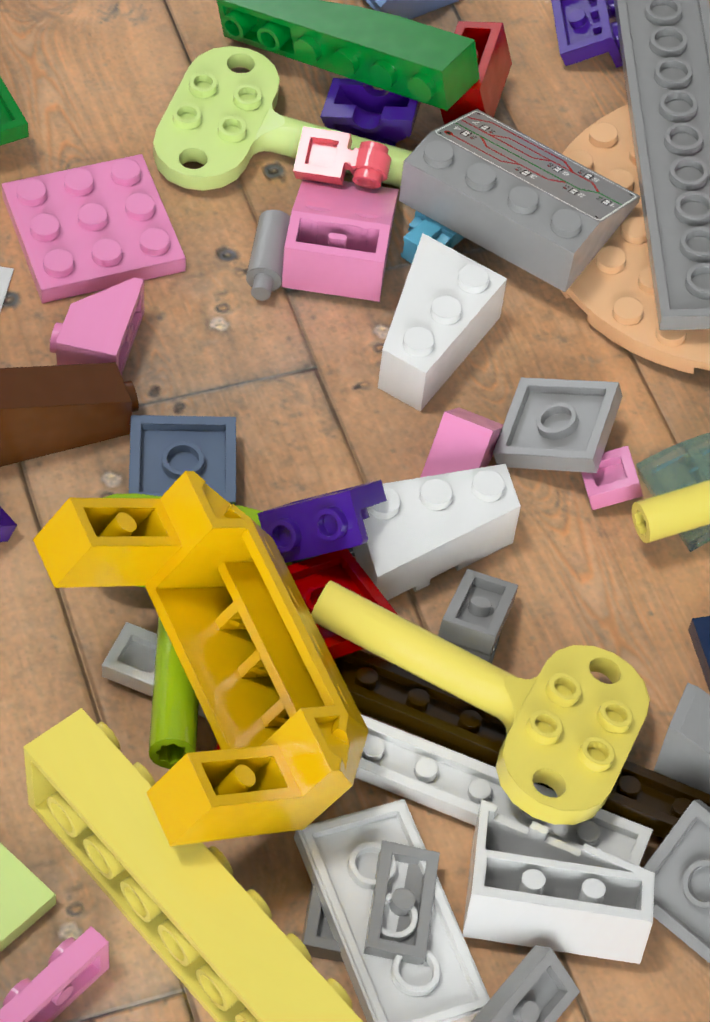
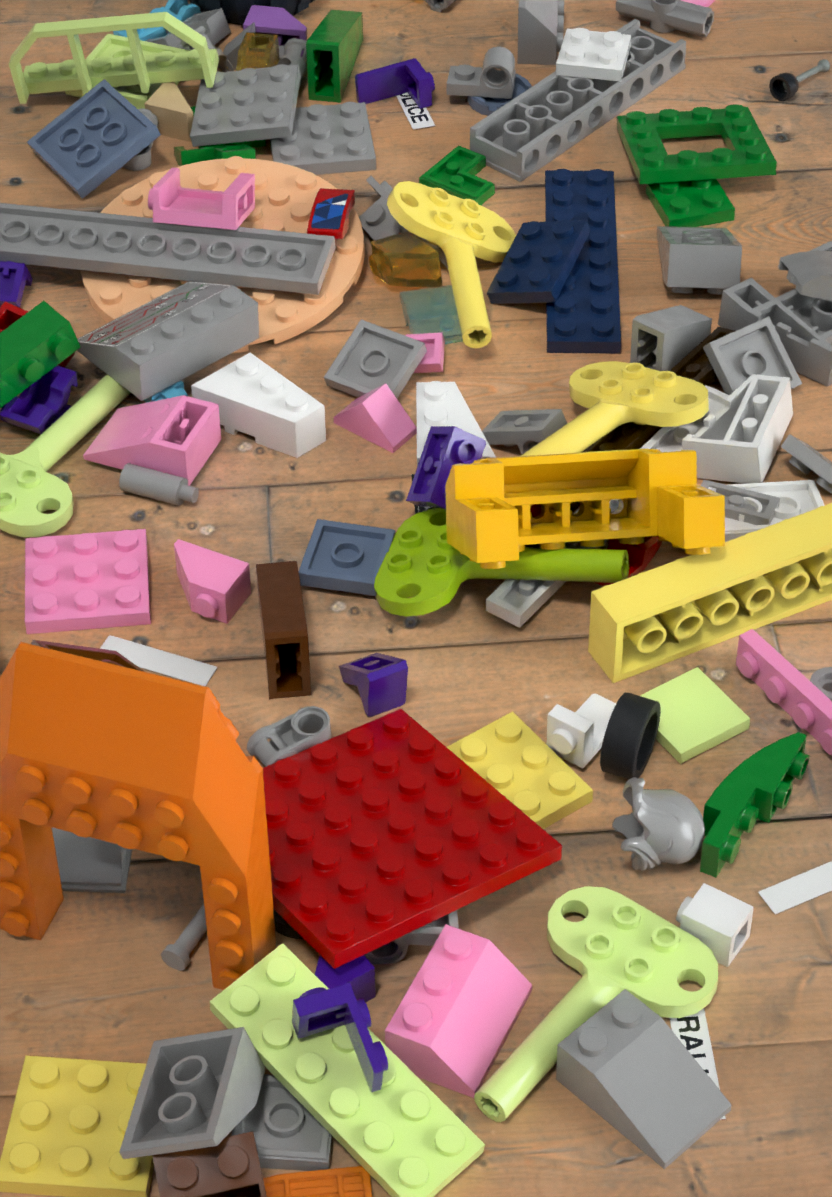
camera: 70 degrees left, 10 degrees down
plate [293,126,391,189] -> none

